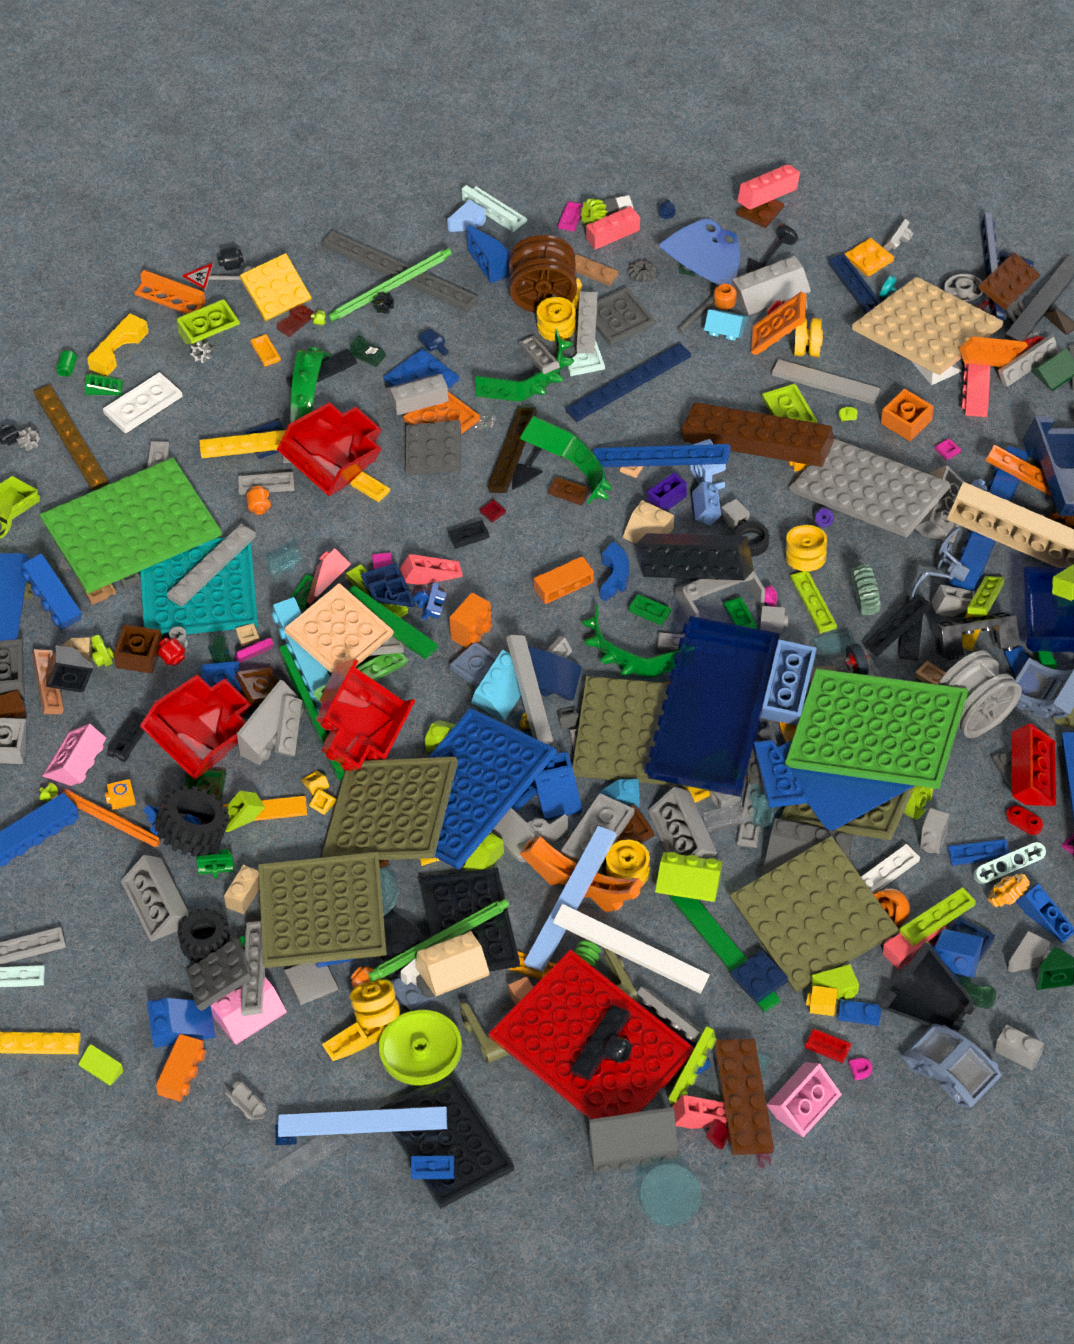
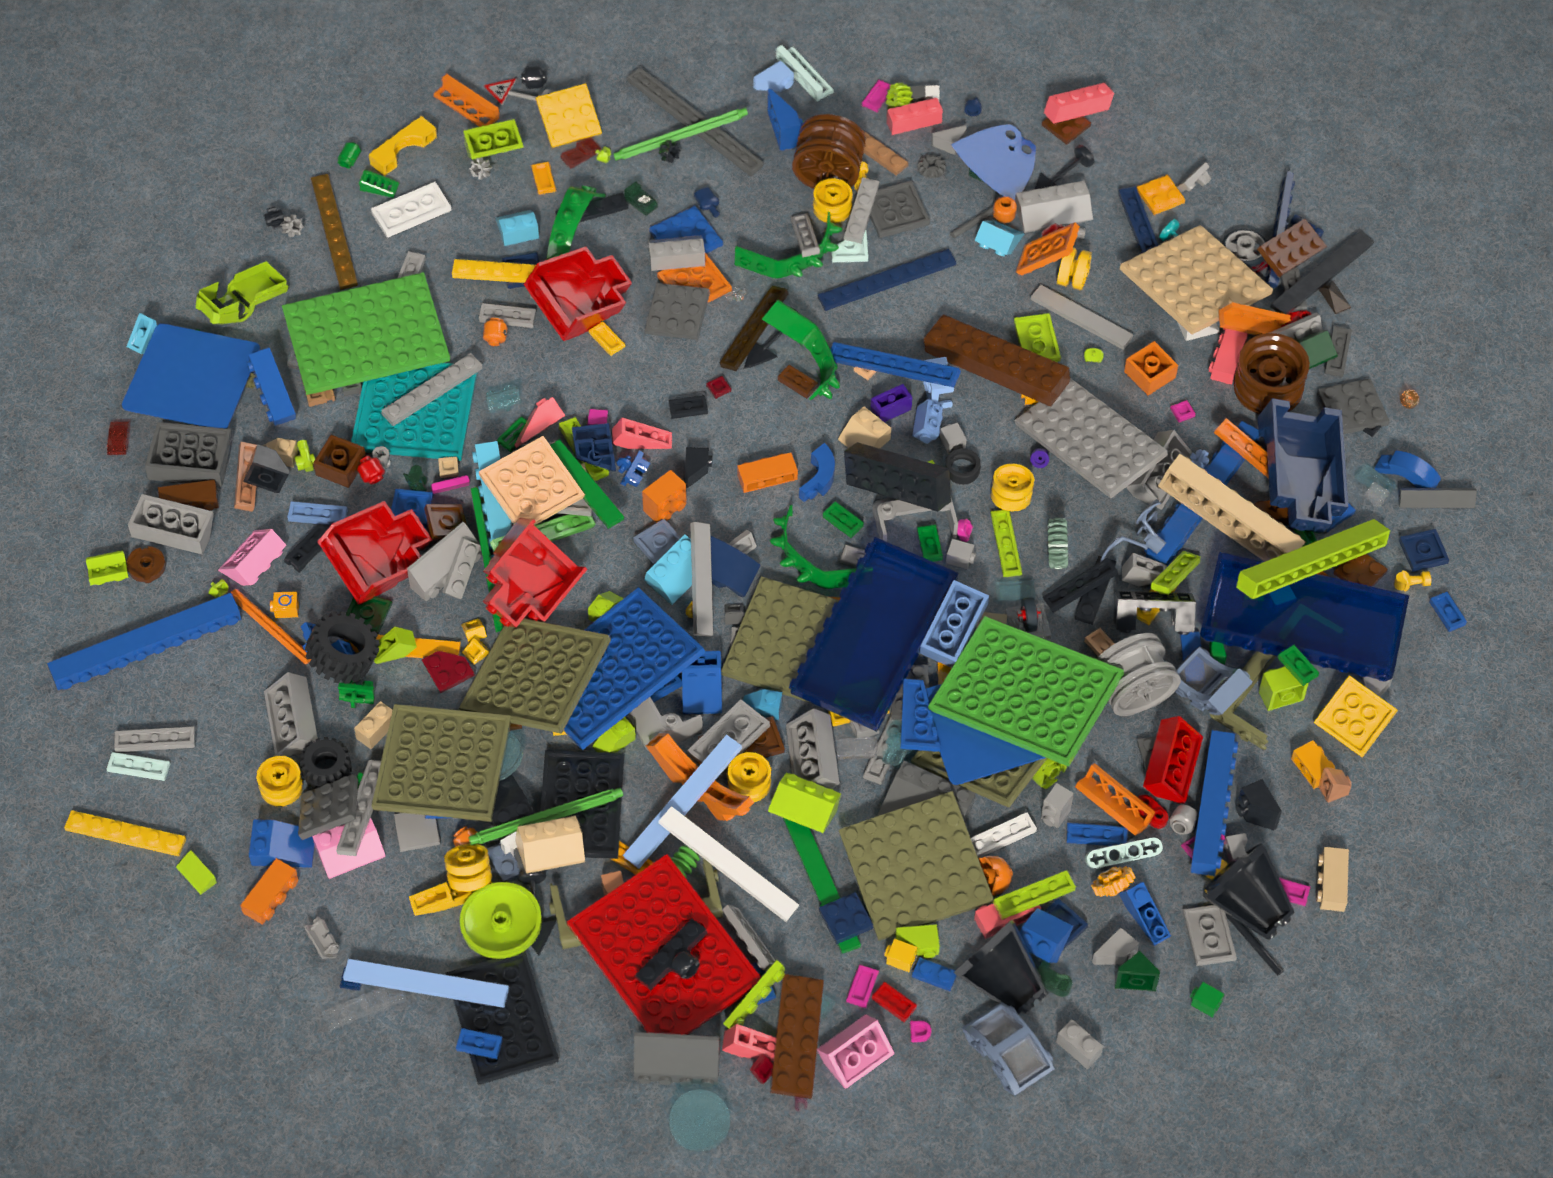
camera: 10 degrees right, 5 degrees up
none -> yellow wheel [256,756,303,806]
none -> medium blue plate [288,502,348,525]
none -> dark red plate [422,651,475,693]
none -> medium azure slope [496,210,539,246]
none -> black piece [518,870,556,956]
none -> black slope [684,447,712,488]
none -> dark pink tile [846,964,879,1008]
none -> light grey slope [932,125,967,155]
none -> orange fence [1075,763,1155,836]
none -> light grey head [1170,805,1199,834]
none -> reddish brown wheel [1233,333,1310,415]

